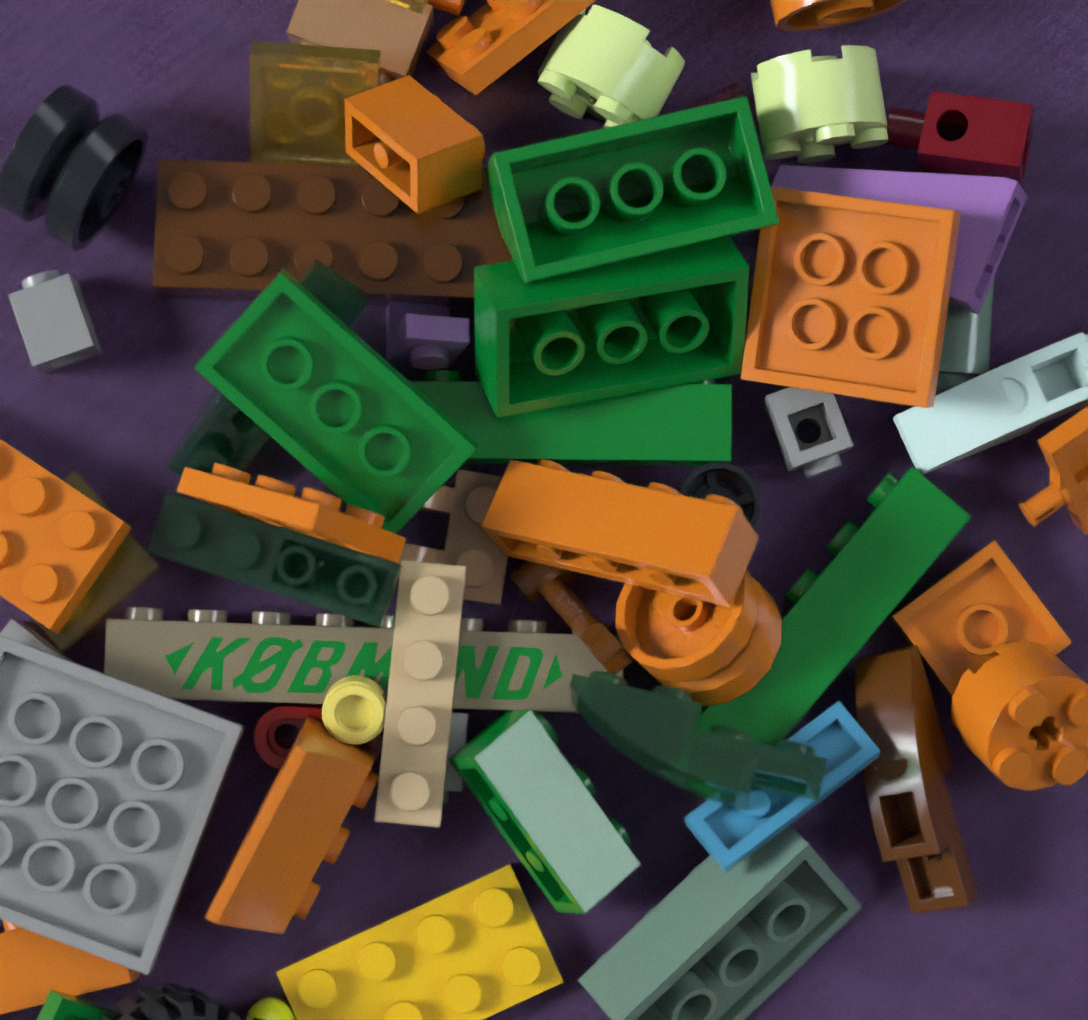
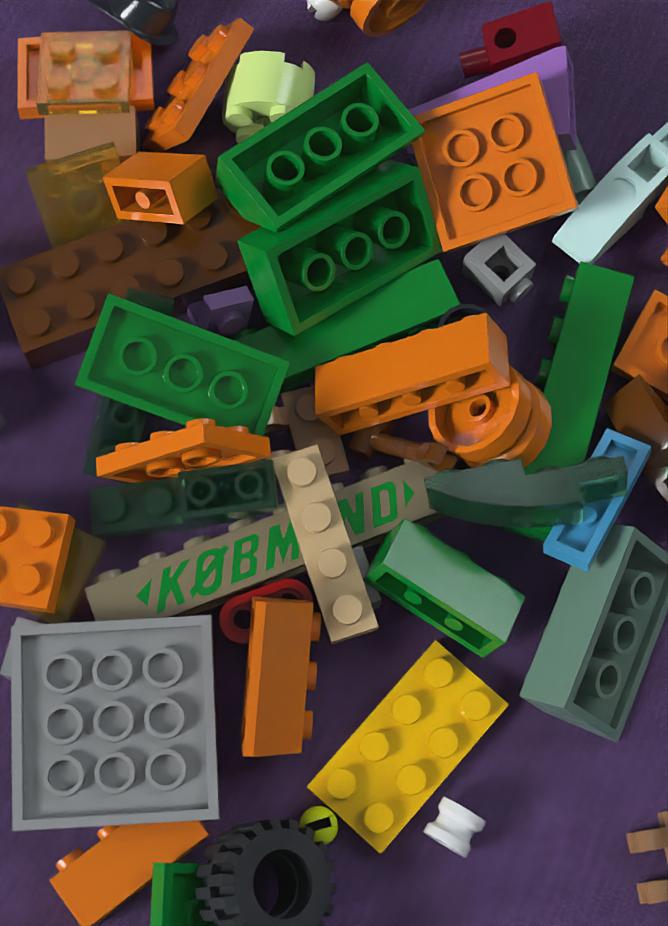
camera: 25 degrees left, 10 degrees down
light yellow tile [322,676,387,744] -> none
yellowish green brick [751,45,888,163] -> none

